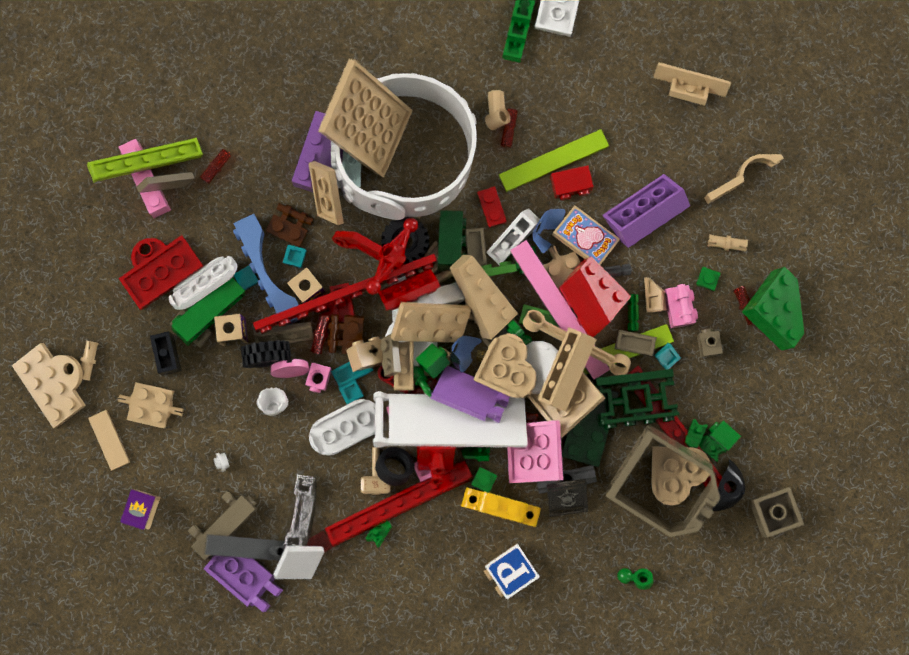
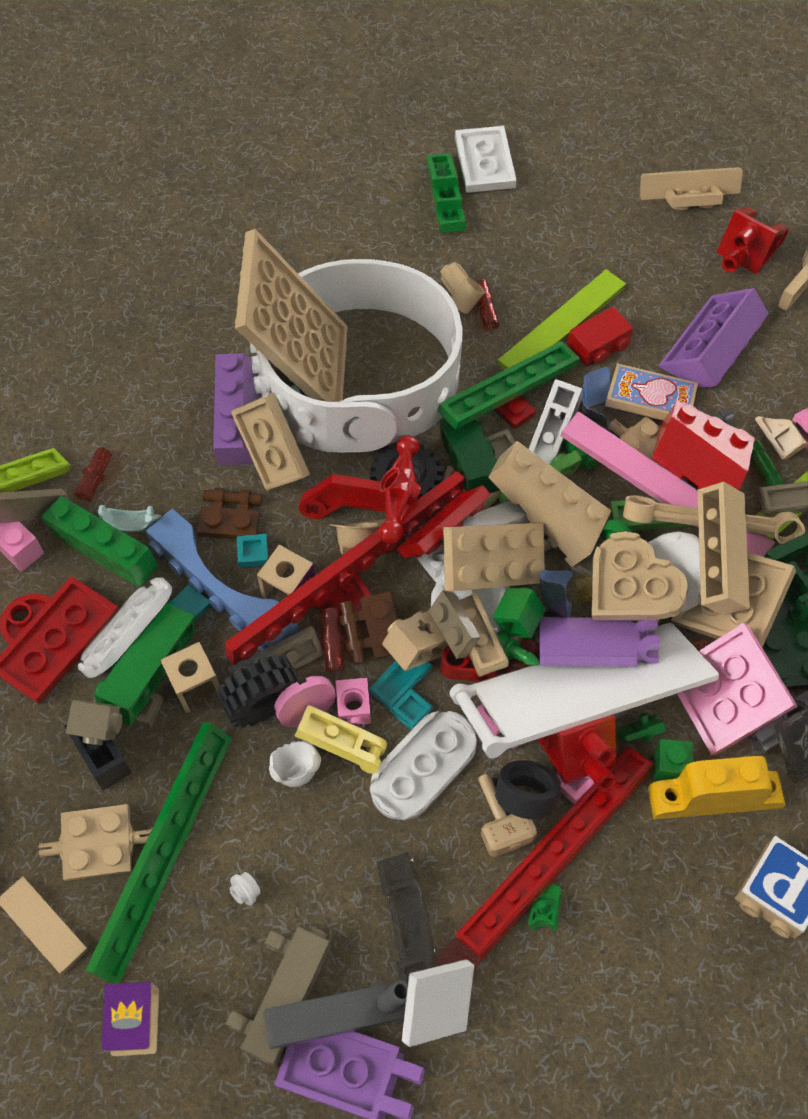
camera: 20 degrees left, 20 degrees down
none -> green brick [41,496,159,588]
none -> dark tan brick [66,700,122,745]
none -> green plate [85,722,232,984]
none -> light aqua helmet [98,505,162,532]
none -> light yellow plate [295,705,387,774]
none -> tan piece [330,519,387,555]
none -> green plate [437,341,580,430]
none -> red piece [716,207,789,275]

